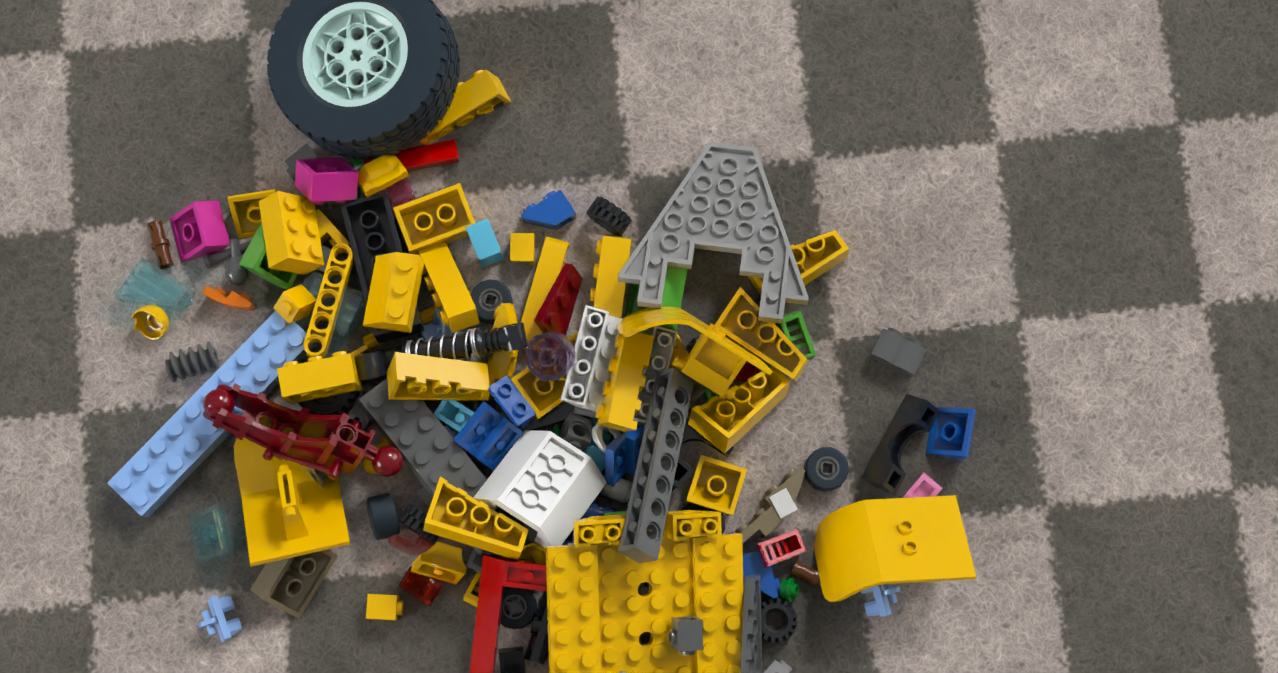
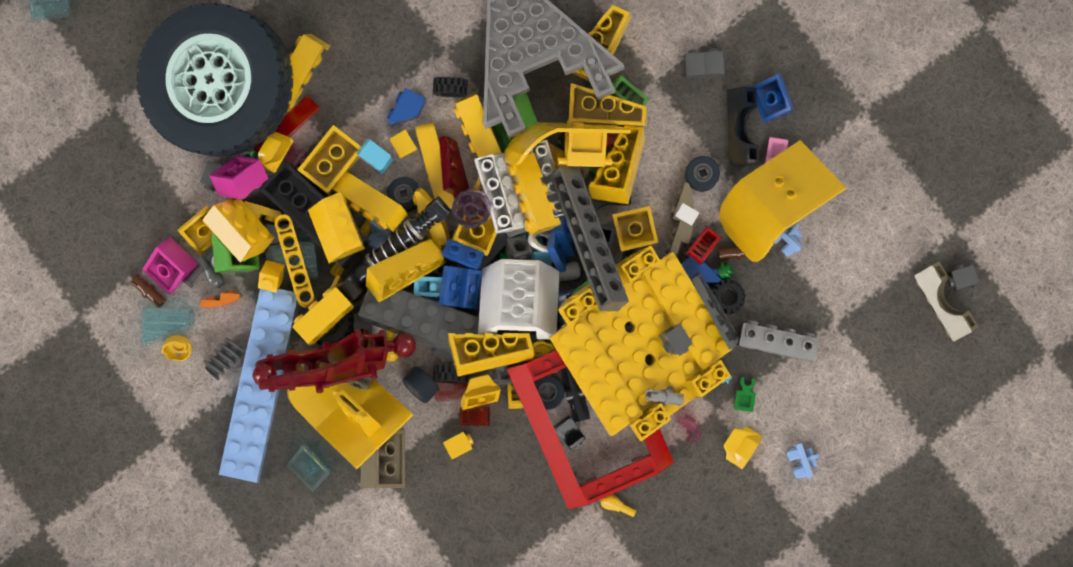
camera: 30 degrees left, 5 degrees up
light blue hips [198,595,242,643] -> none

